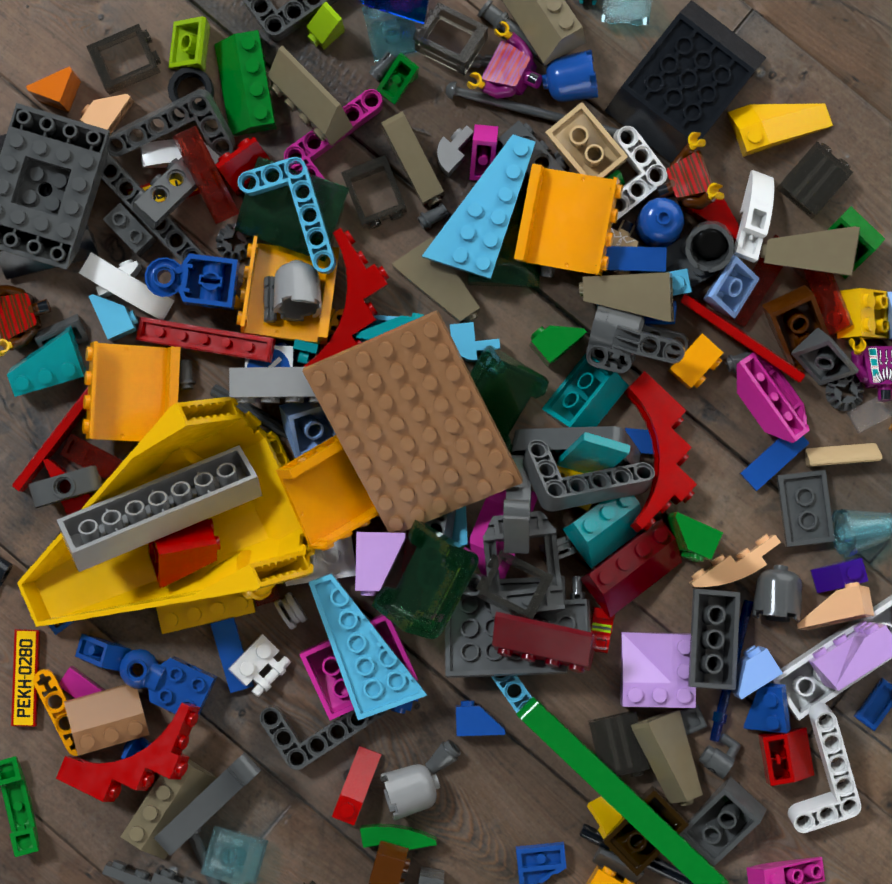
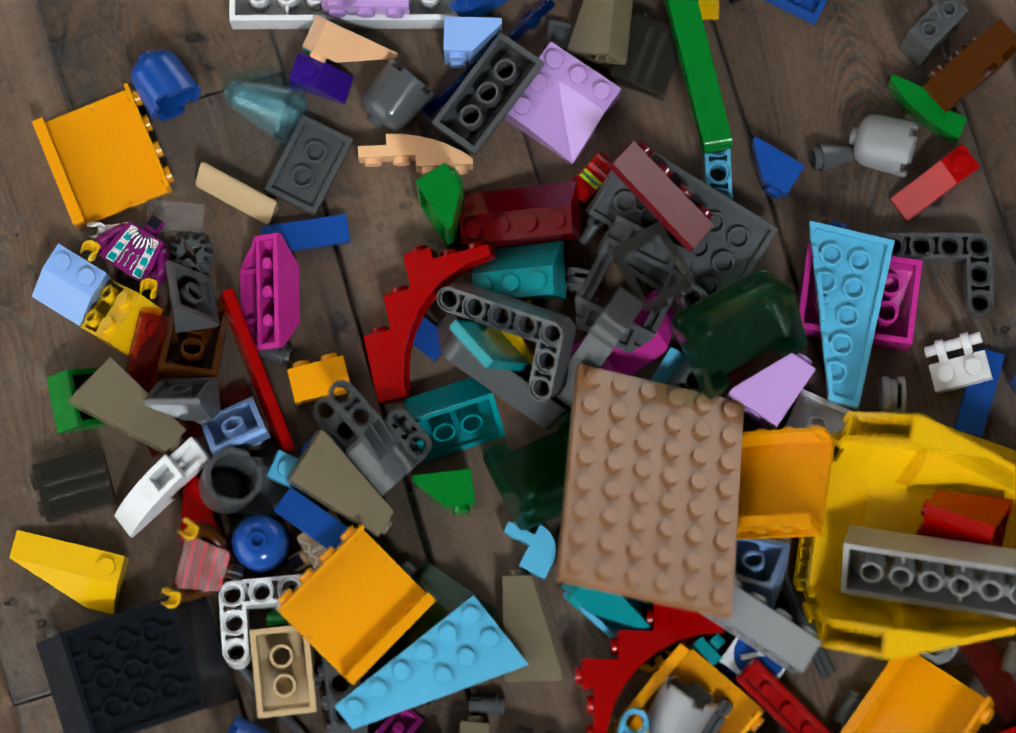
camera: 155 degrees left, 5 degrees down
none -> dark grey slope [143,377,221,424]

